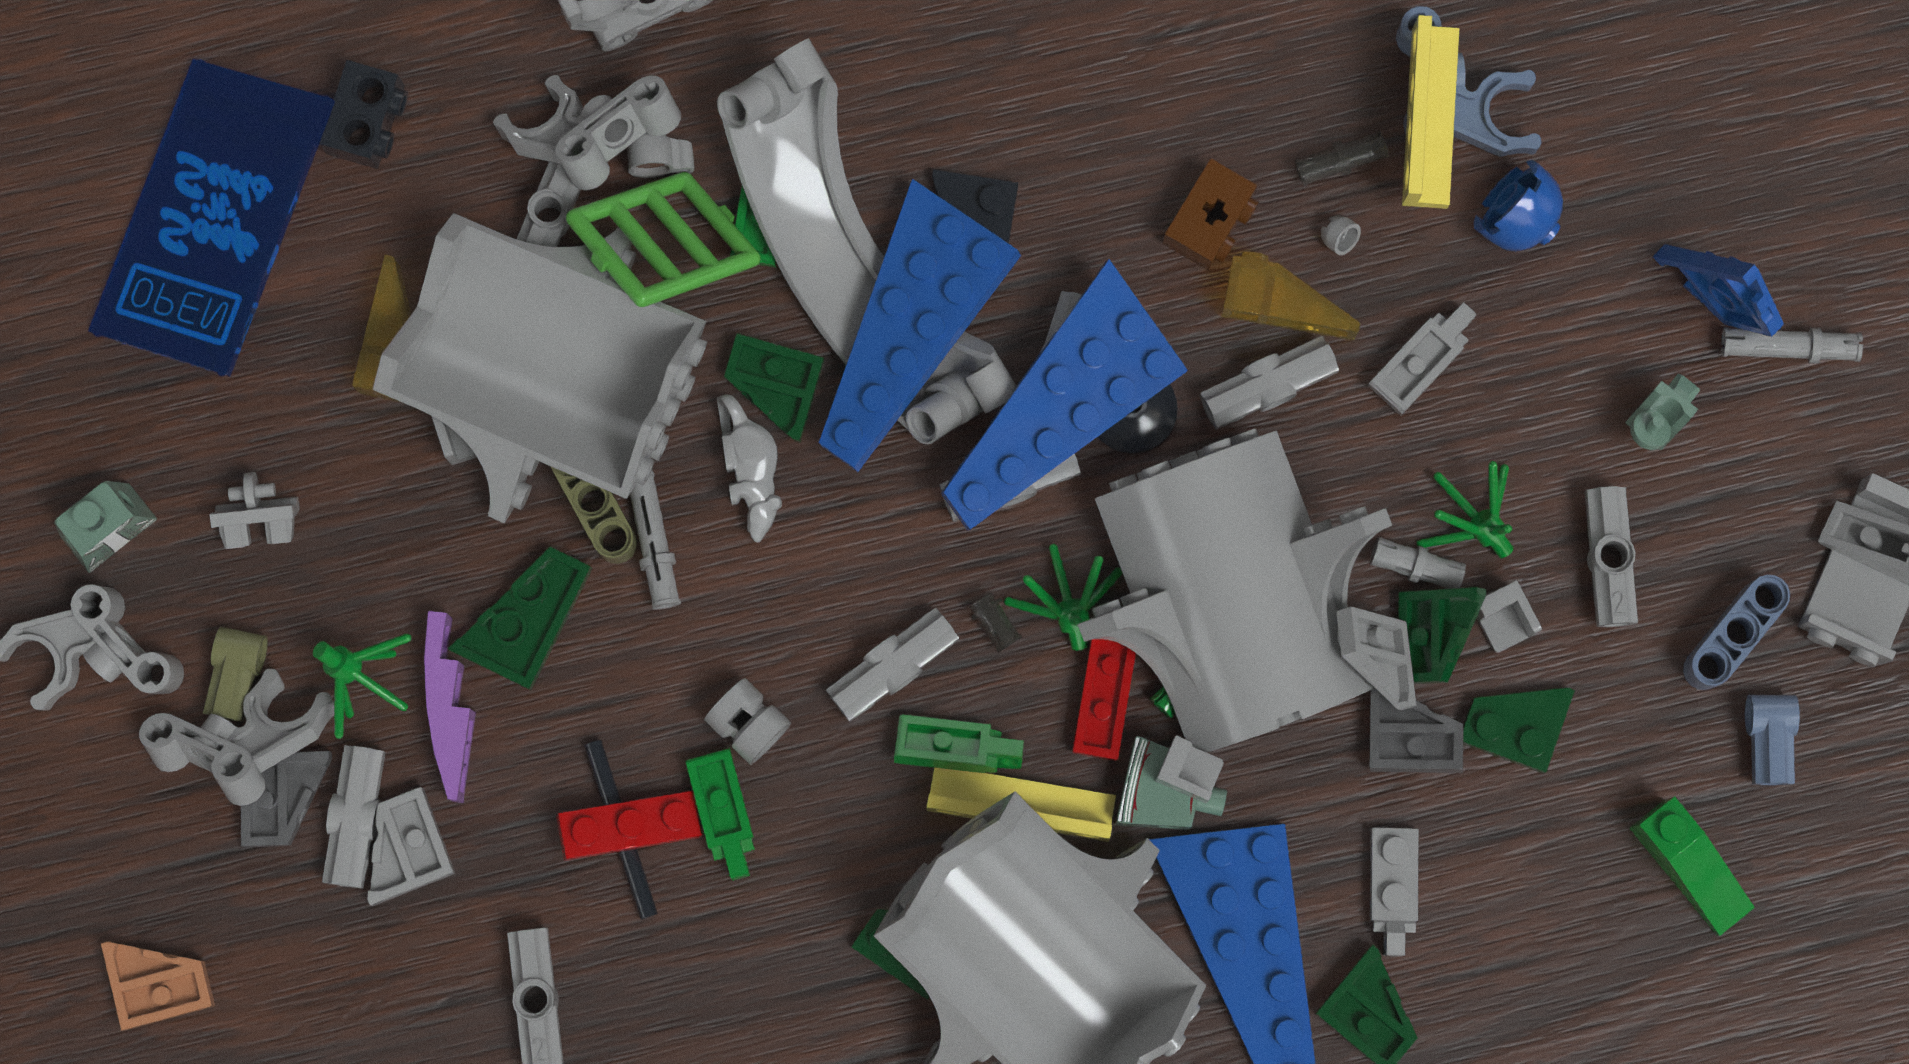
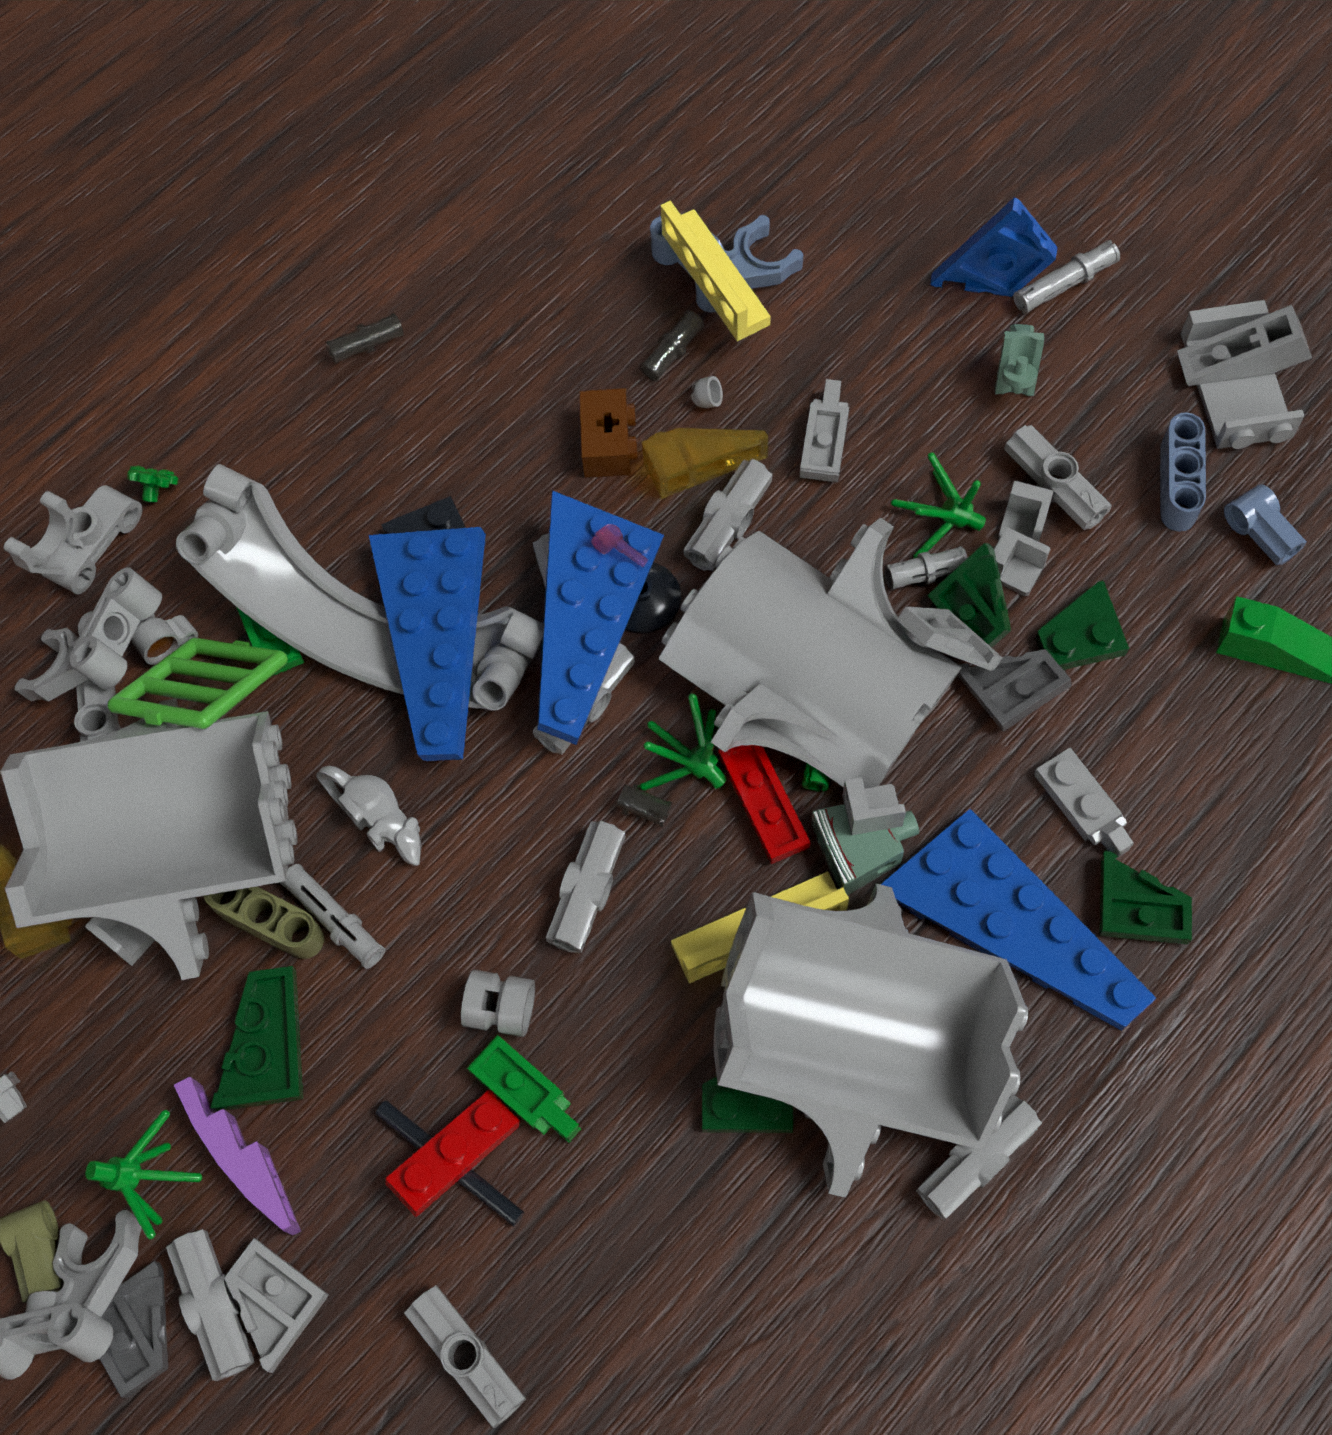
camera: 30 degrees left, 15 degrees down
dark green wing [724,333,824,443] -> none
green hinge [894,714,1024,773] -> none
blue cylinder [1474,160,1563,252] -> none
none -> hand [591,524,649,568]
none -> light grey panel [998,481,1053,542]

